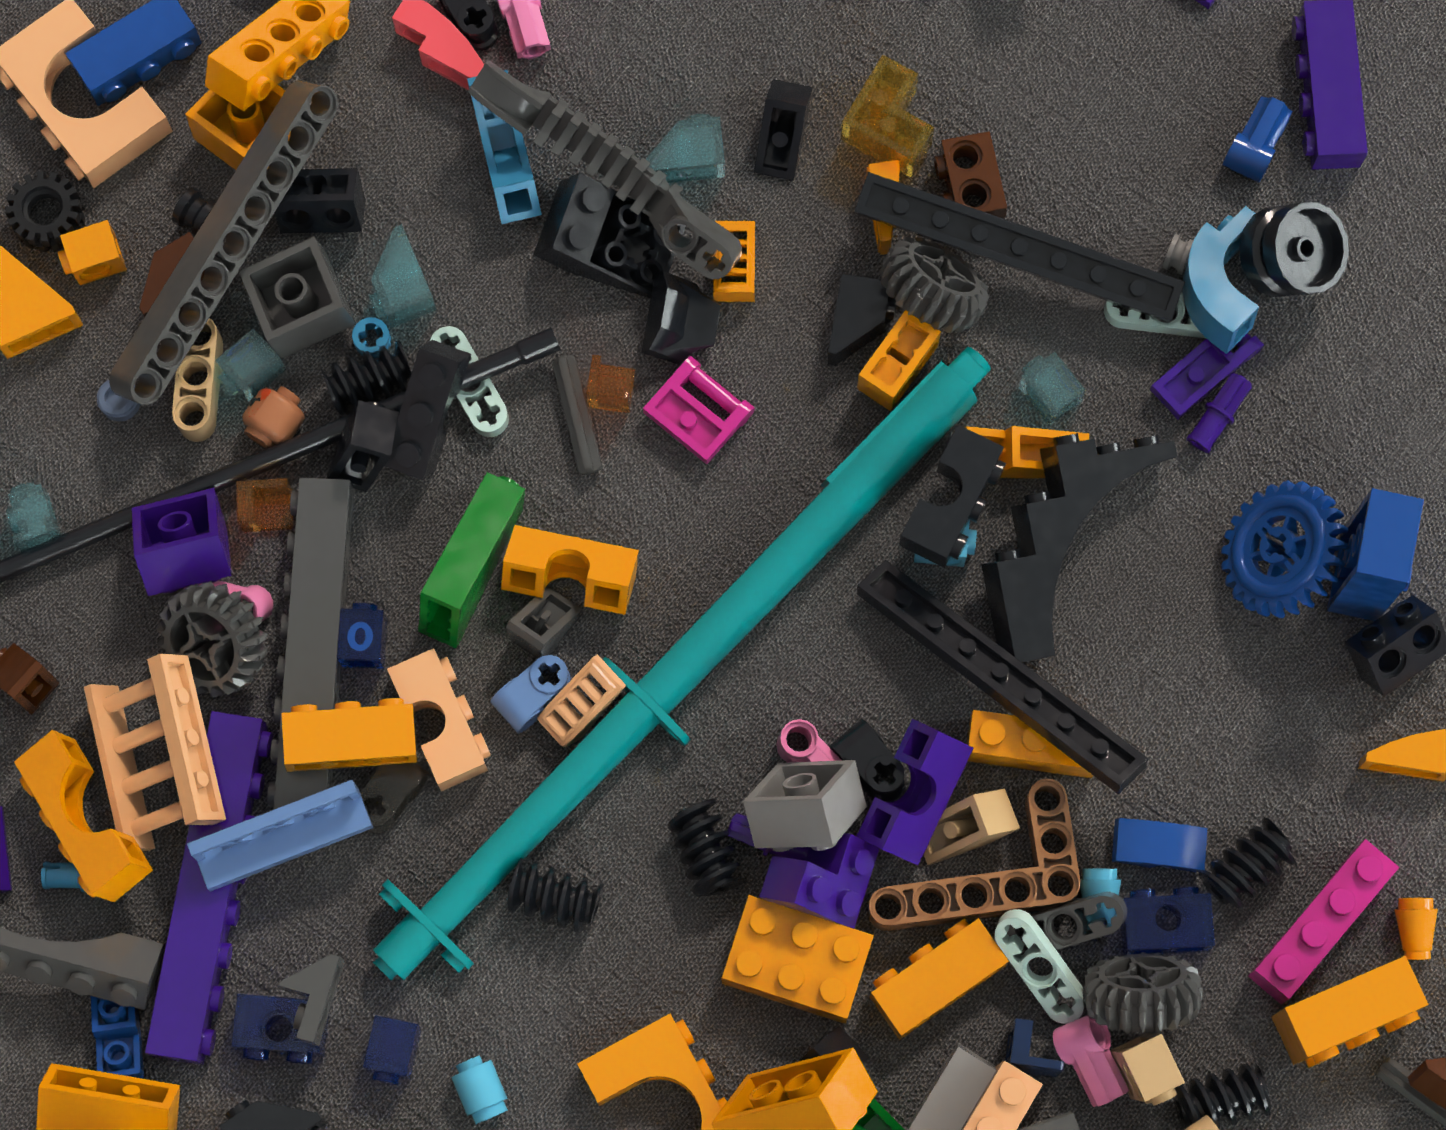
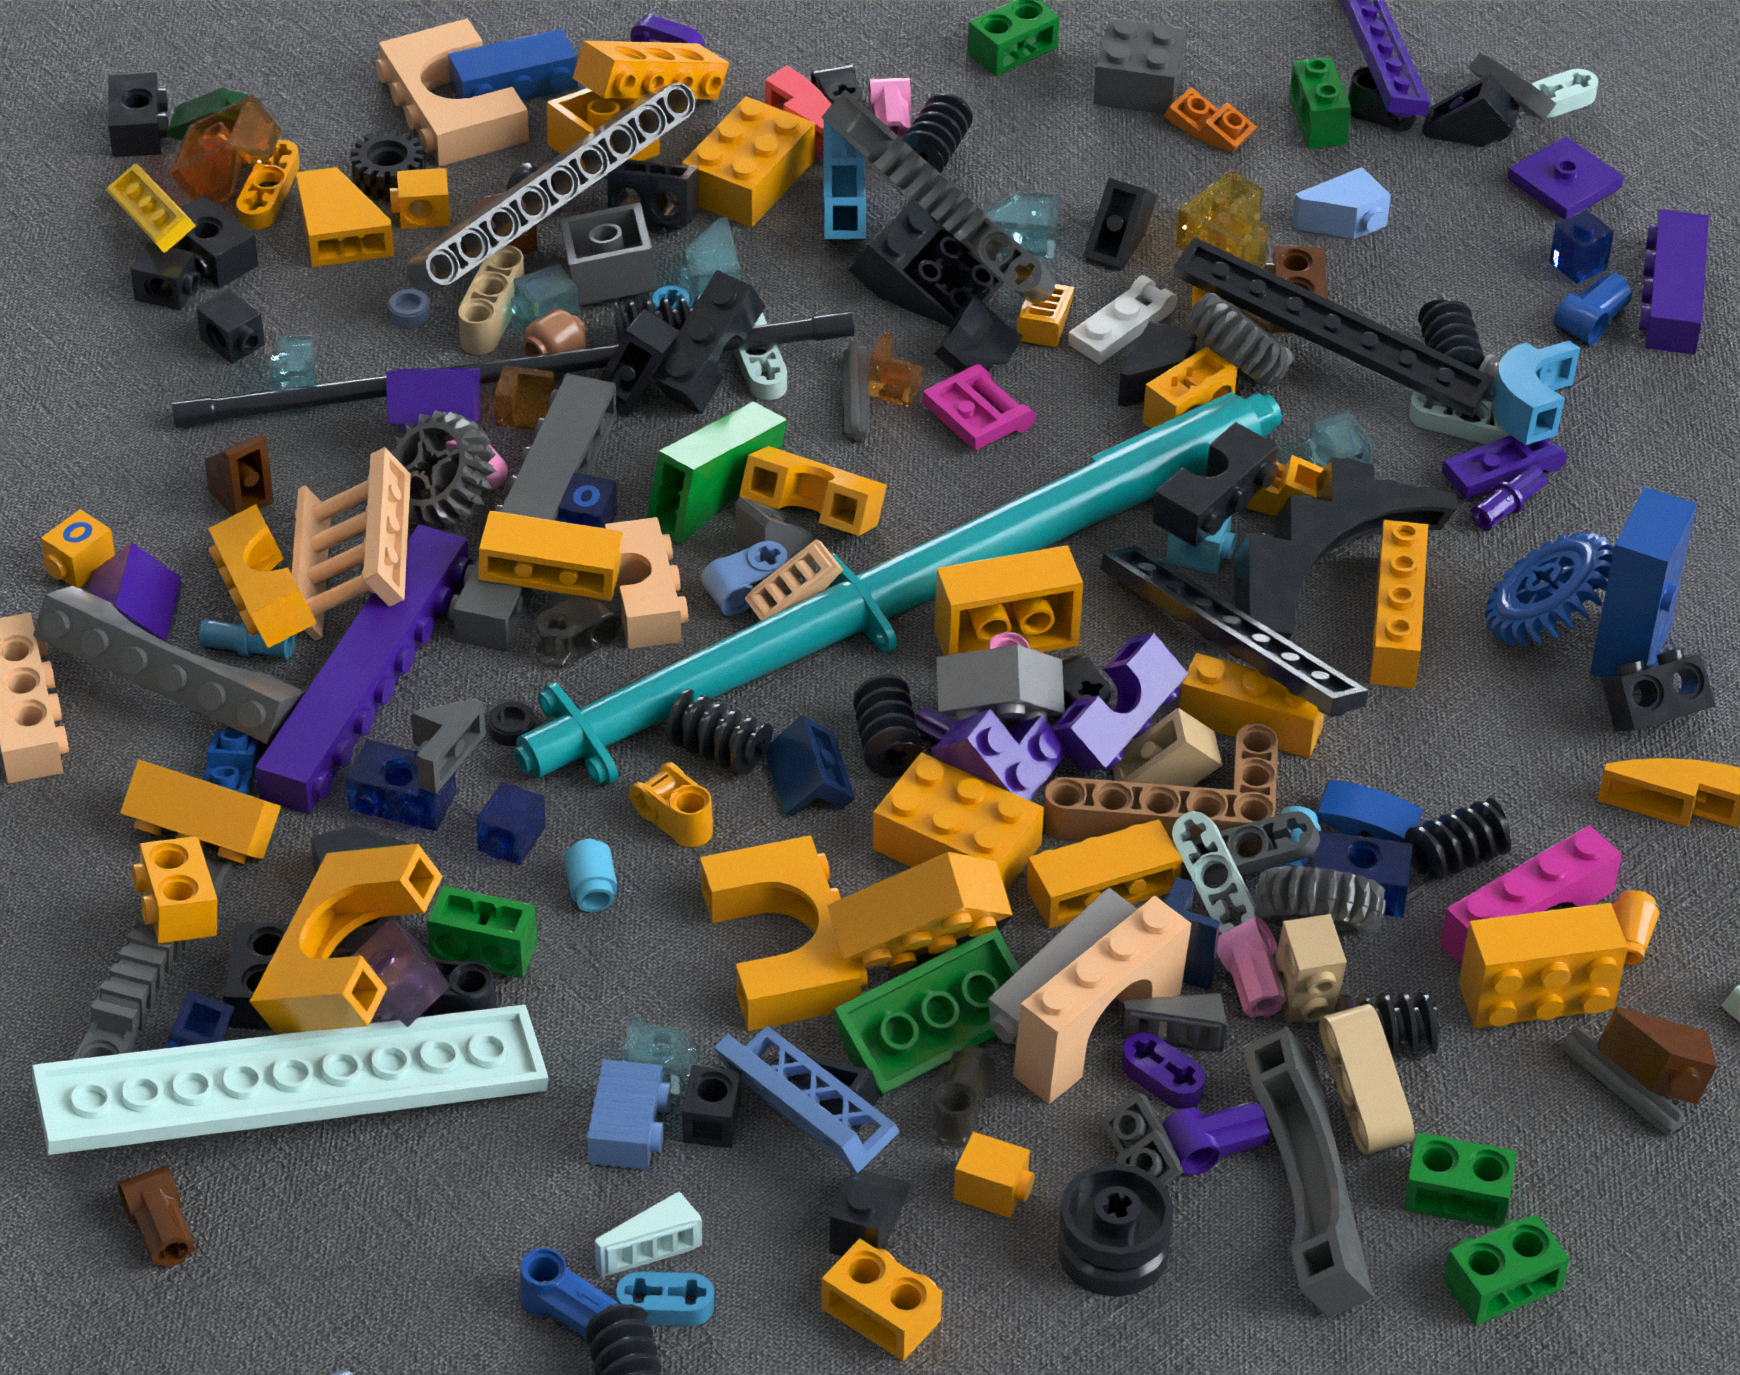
camera: 10 degrees right, 30 degrees down
medium blue fence [187,780,373,892] -> none
black wheel [1239,202,1349,297] -> none
none -> black tile [488,702,535,746]
none -> light orange piece [629,762,713,847]
none -> light orange brick [682,96,815,228]
none -> dark blue panel [765,715,855,817]
none -> black piece [902,93,973,174]
none -> light orange brick [934,545,1083,656]
none -> white plate [1068,275,1178,364]
none -> light blue slope [1292,167,1391,239]
none -> light orange brick [1370,520,1428,689]
none -> black piece [1418,299,1485,370]
none -> clear blue brick [1549,209,1614,284]

